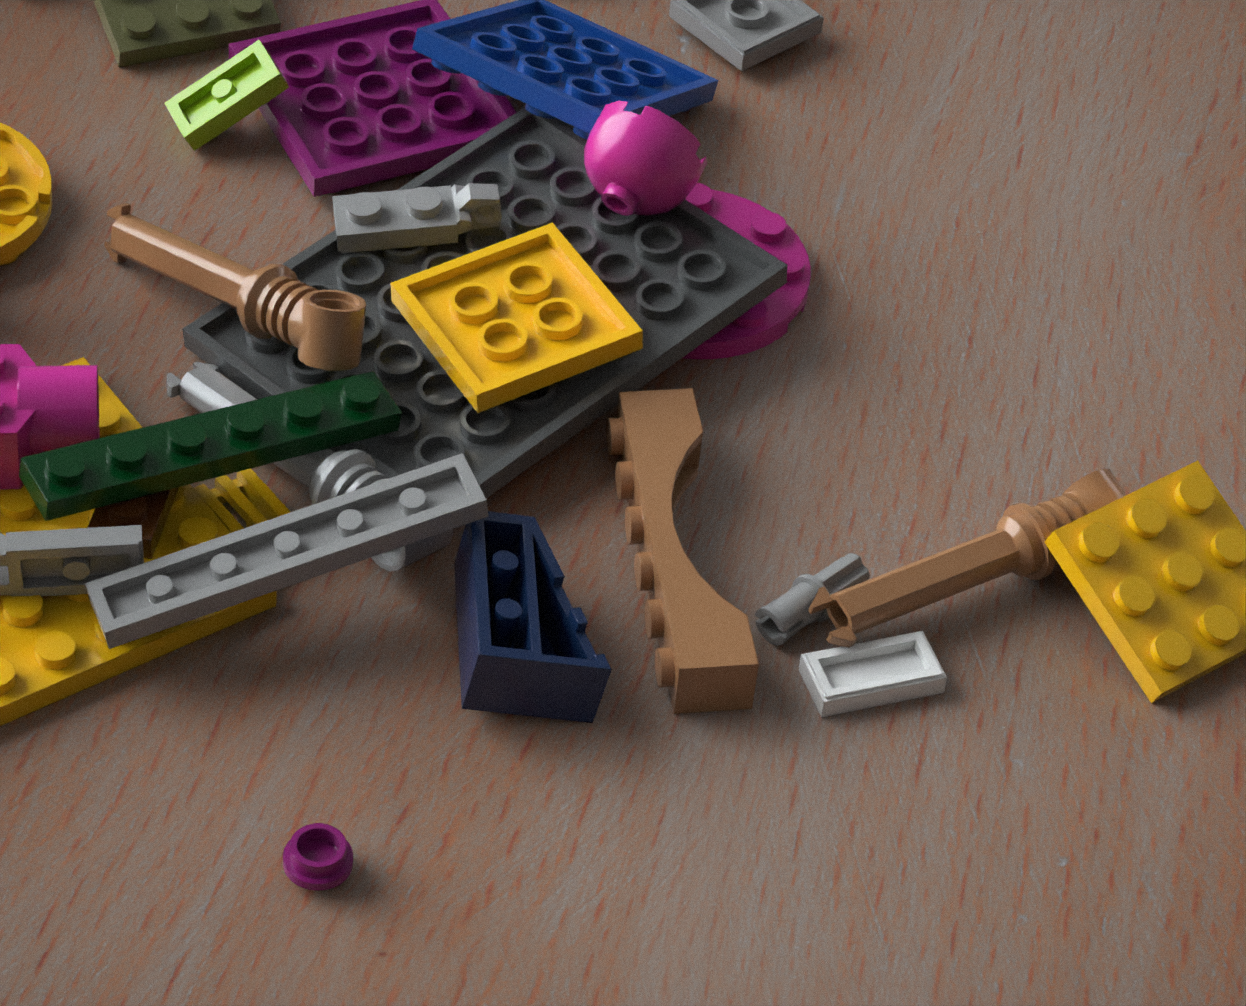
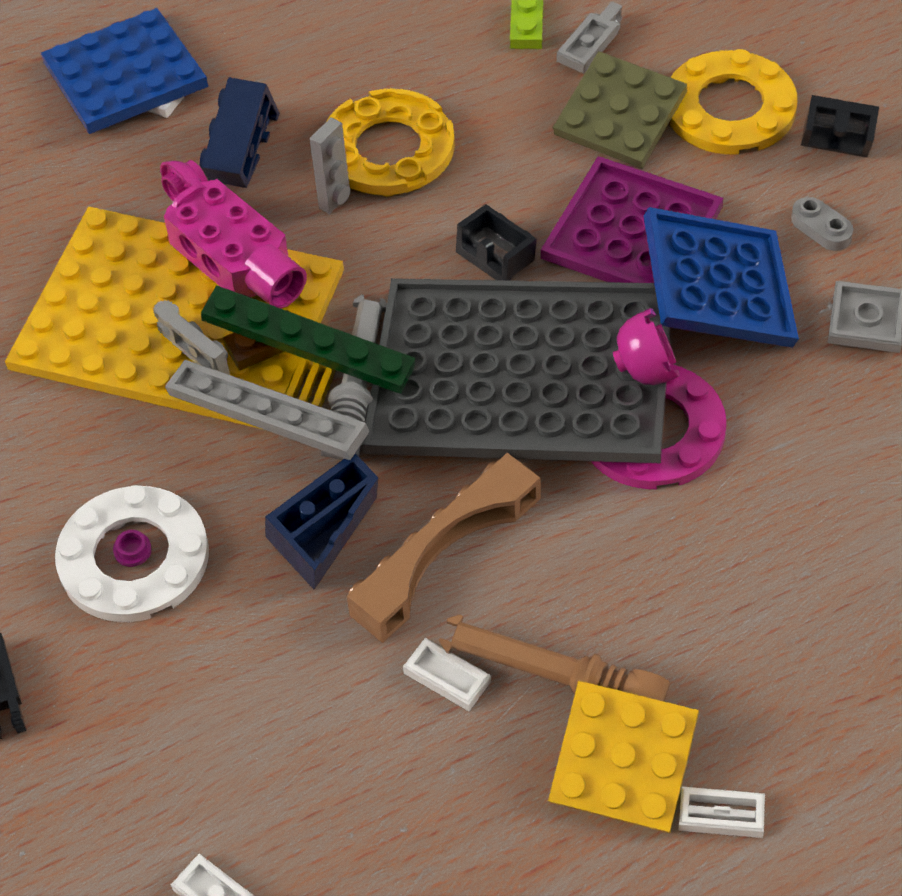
camera: 60 degrees right, 10 degrees up
medium nougat piece [104,203,367,371] -> none
lime plate [165,40,290,151] -> none
light grey hinge [332,183,501,254] -> none
yellow plate [390,222,643,413] -> none
light grey axle [755,553,870,646] -> none
none -> white plate [55,485,209,622]
none -> black window [456,204,537,281]

